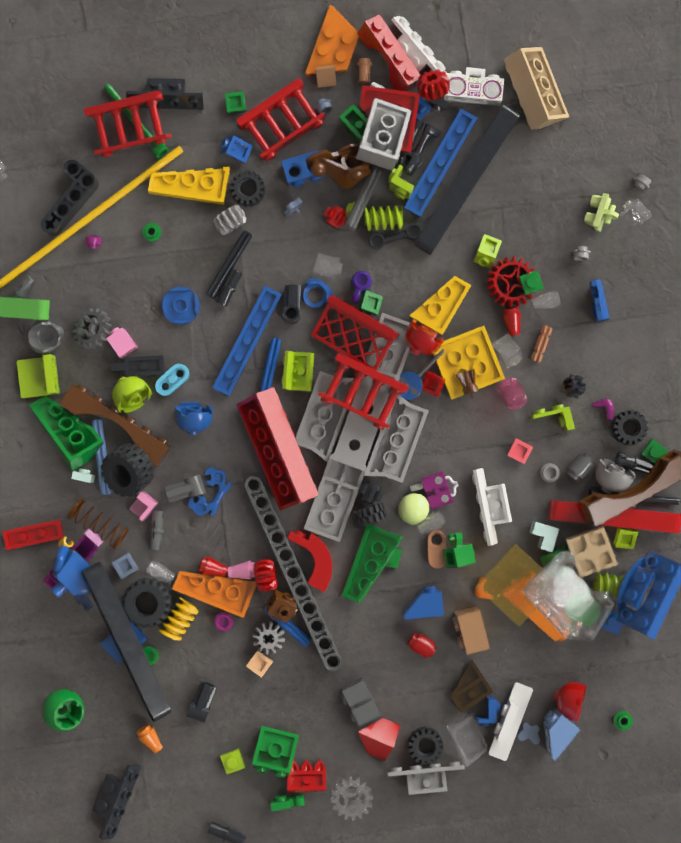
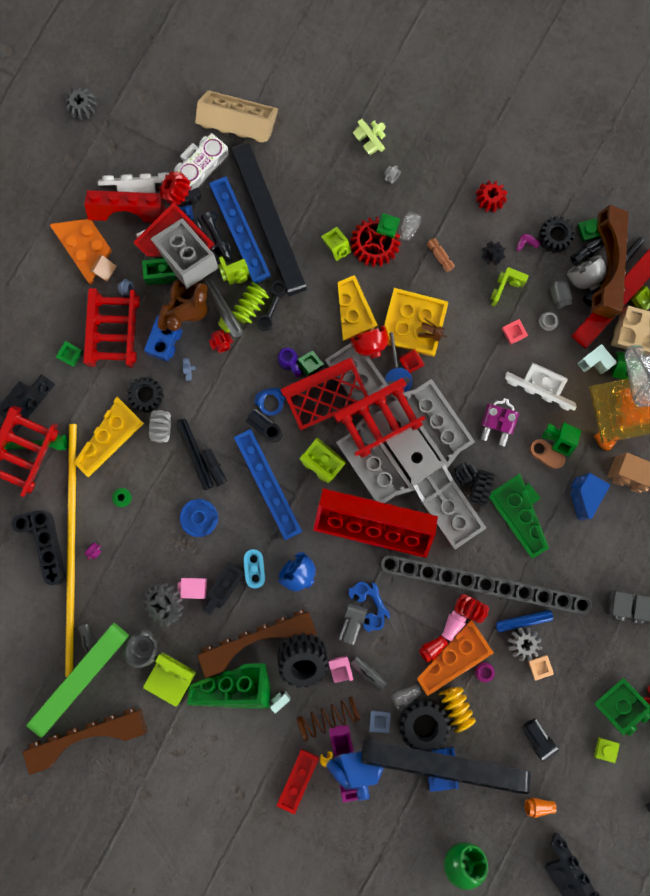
camera: 55 degrees left, 5 degrees down
dark blue tile [74,594,94,610] -> none
medium blue axle [92,419,112,495] -> none
lime cylinder [112,376,152,413] -> none
green tile [143,645,159,665] -> none
blue bracket [220,135,253,164] -> none
blue axle [260,338,281,392] -> none
reddish brown brick [266,590,298,623] -> none
red arch [287,529,332,592] -> none
clear bracket [313,253,343,278] -> none
nougat pin [357,58,372,84] -> none
yellowish green hair [398,493,429,525] -> none
red brick [407,632,437,659] -> none
clear cone [417,510,447,535] -> none
clear bracket [492,334,523,368] -> none
clear pink gear [498,377,527,410] -> none
red cone [502,307,521,336] -> none
blue slope [589,280,610,322] -> none
clear bracket [620,198,653,224] -> none
light grey plate [633,173,651,190] -> none
none -> red gear [475,180,507,213]

